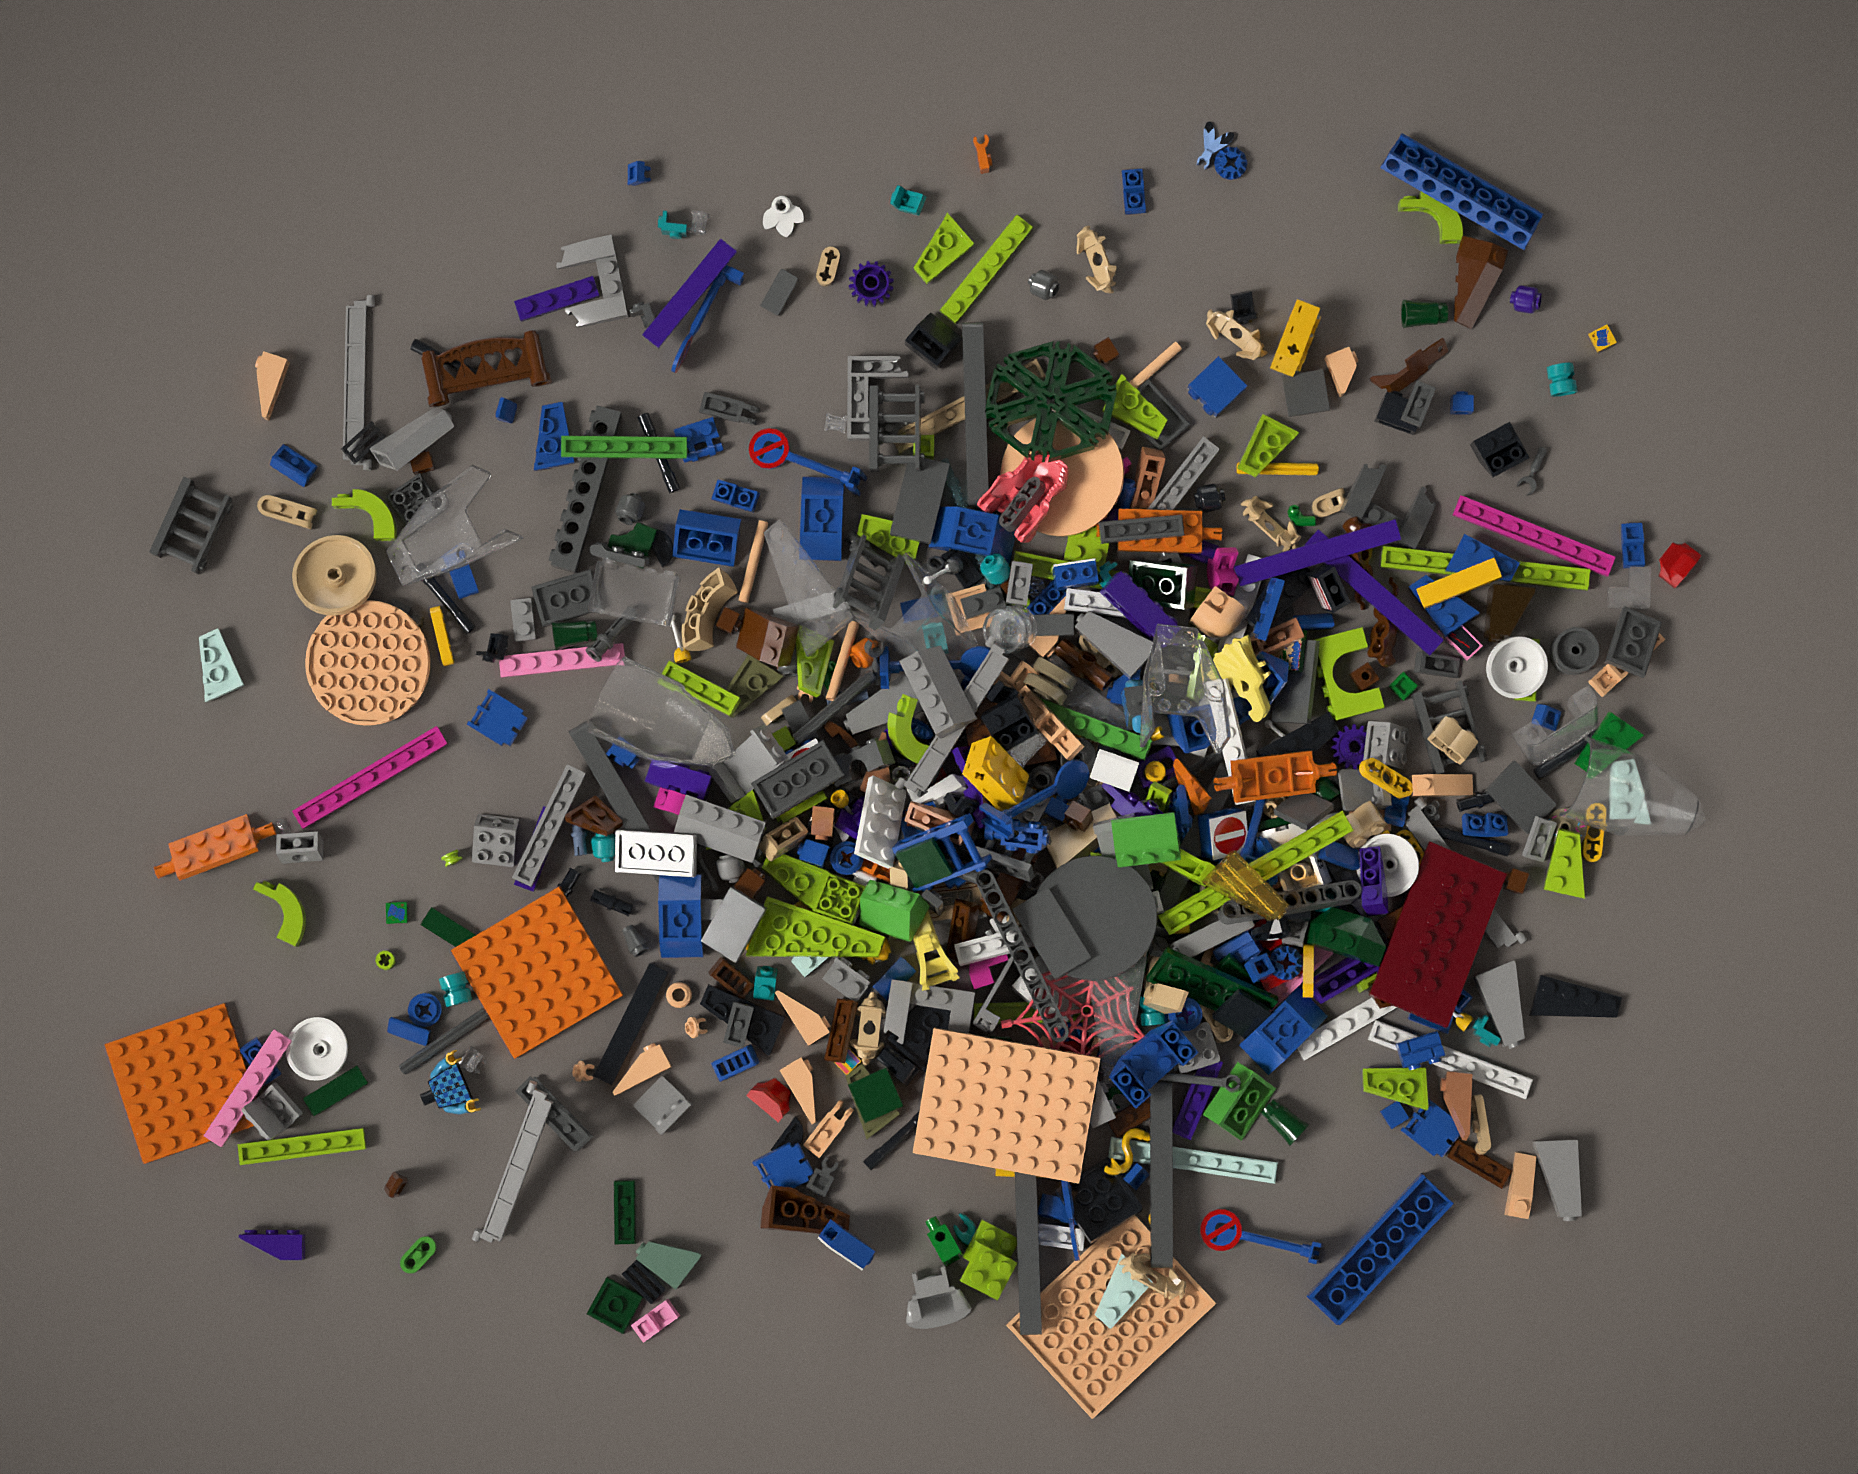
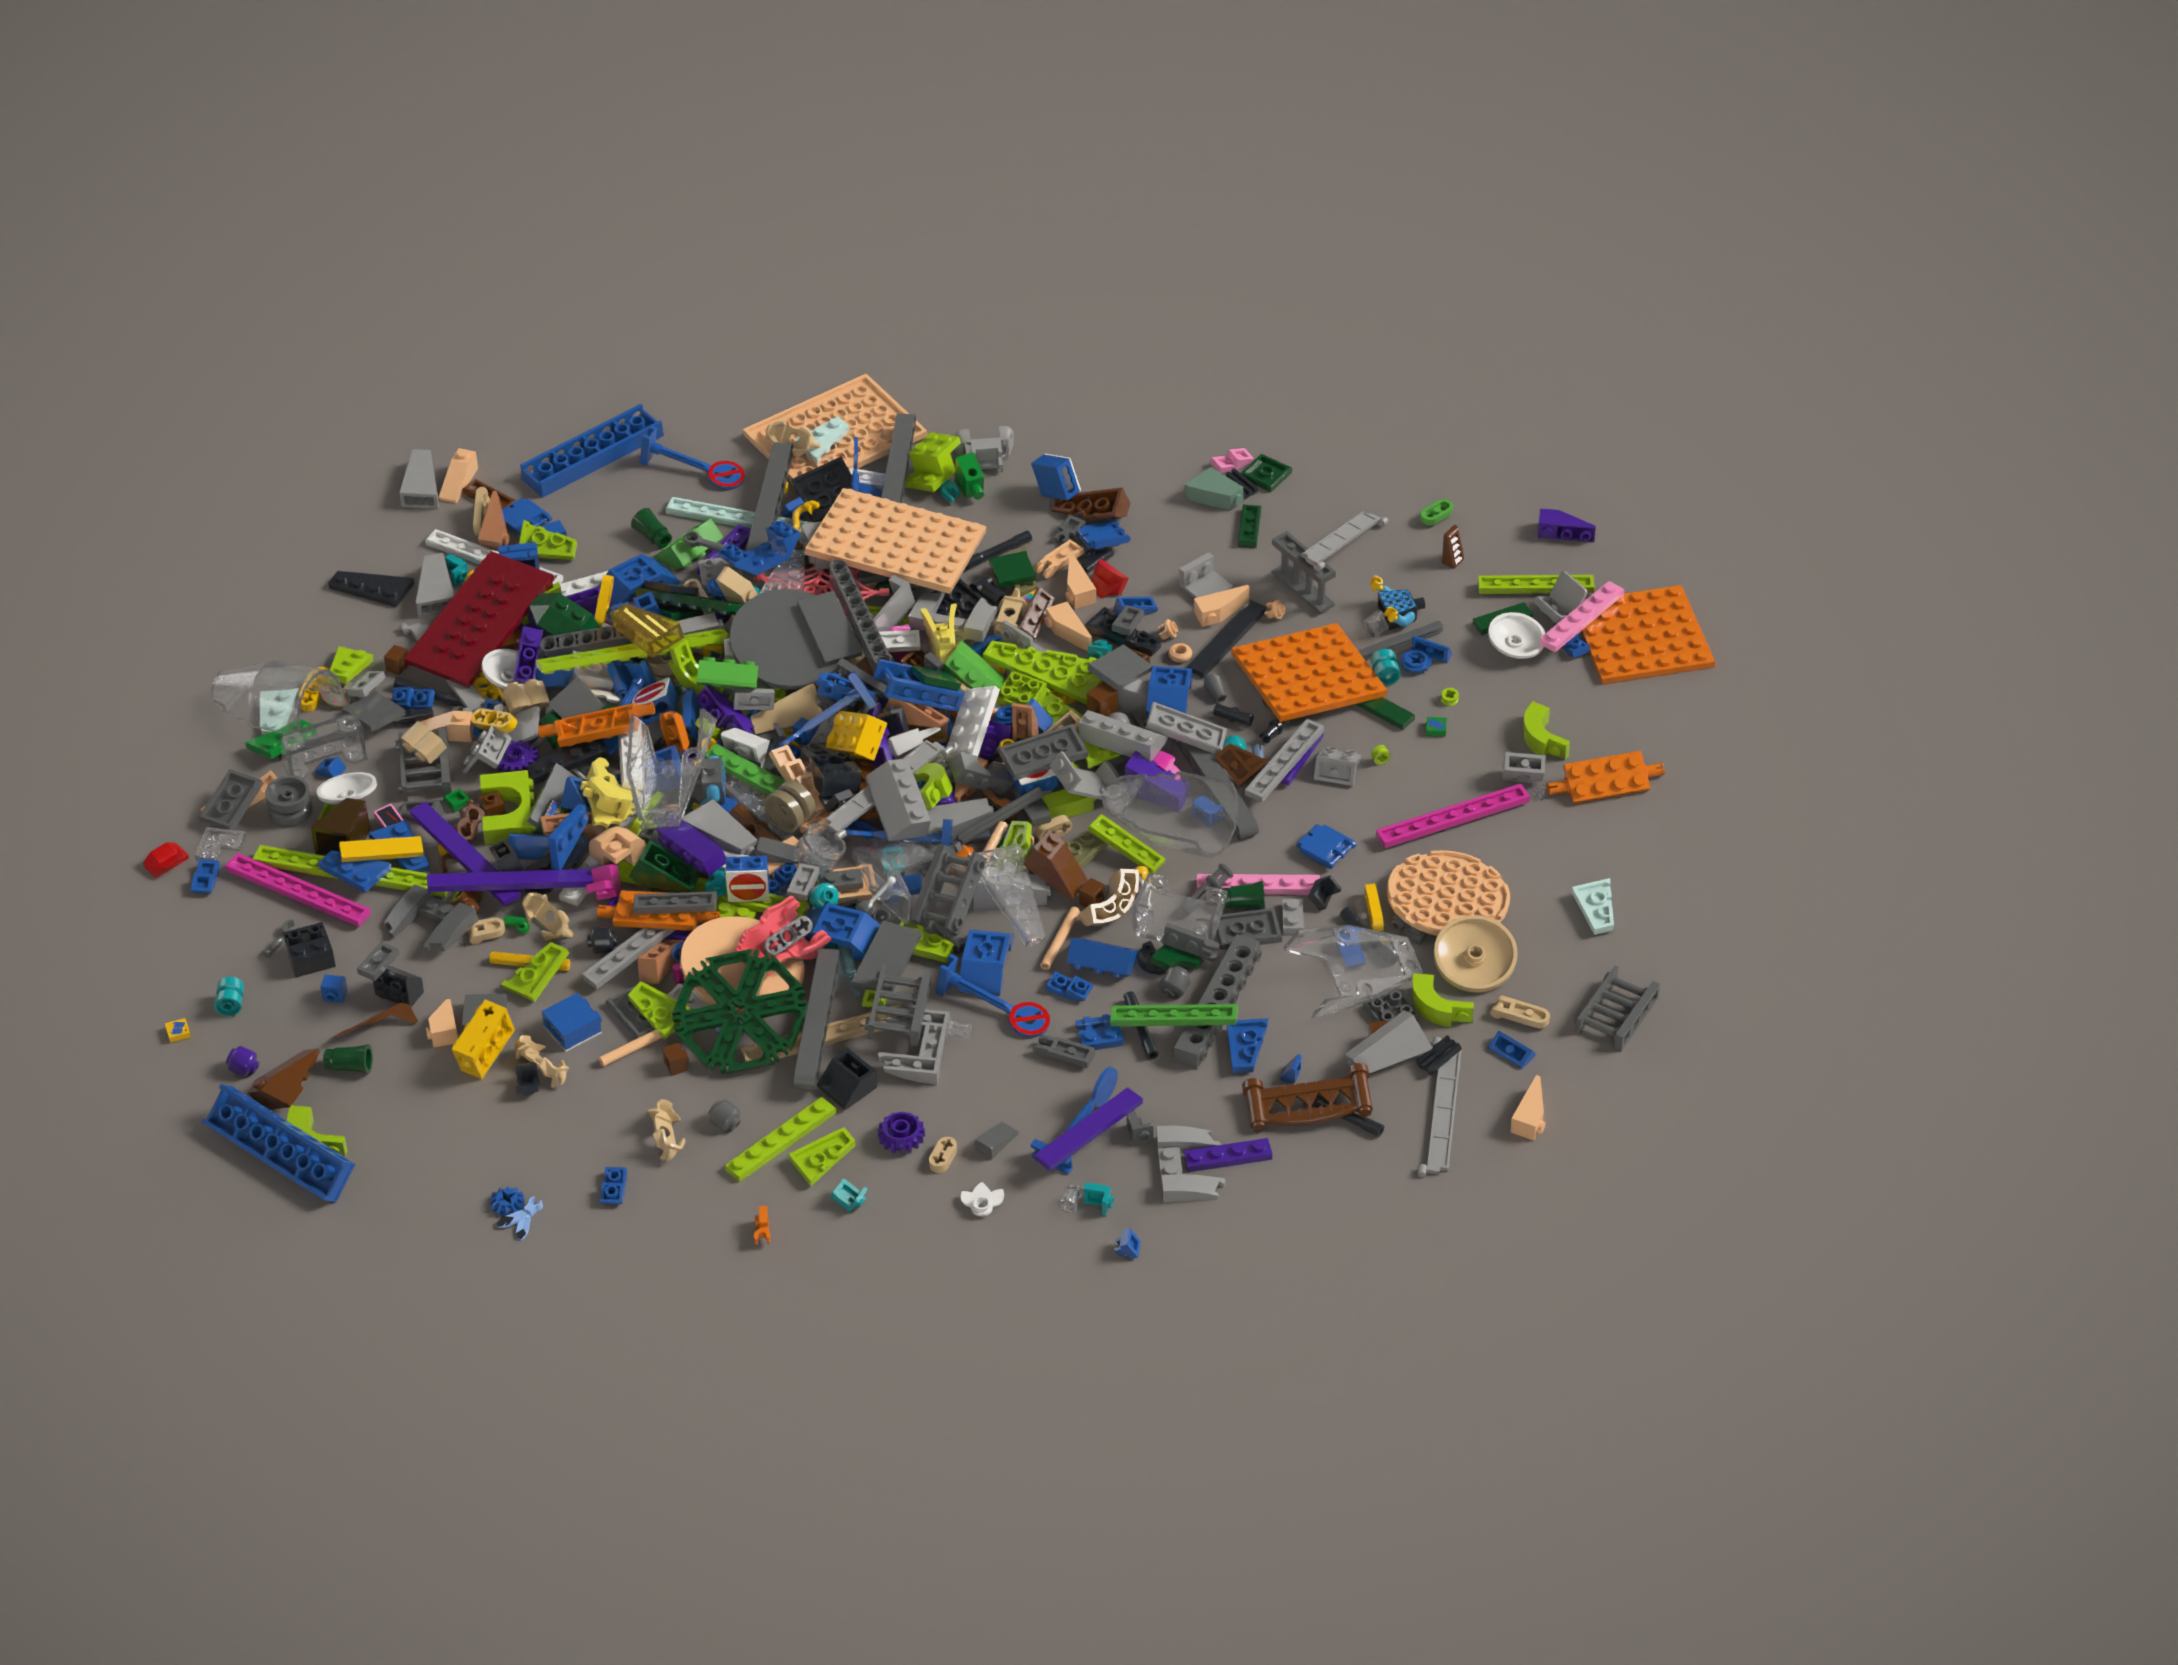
camera: 170 degrees left, 40 degrees down
reddish brown plate [1064,801,1093,832] -> none

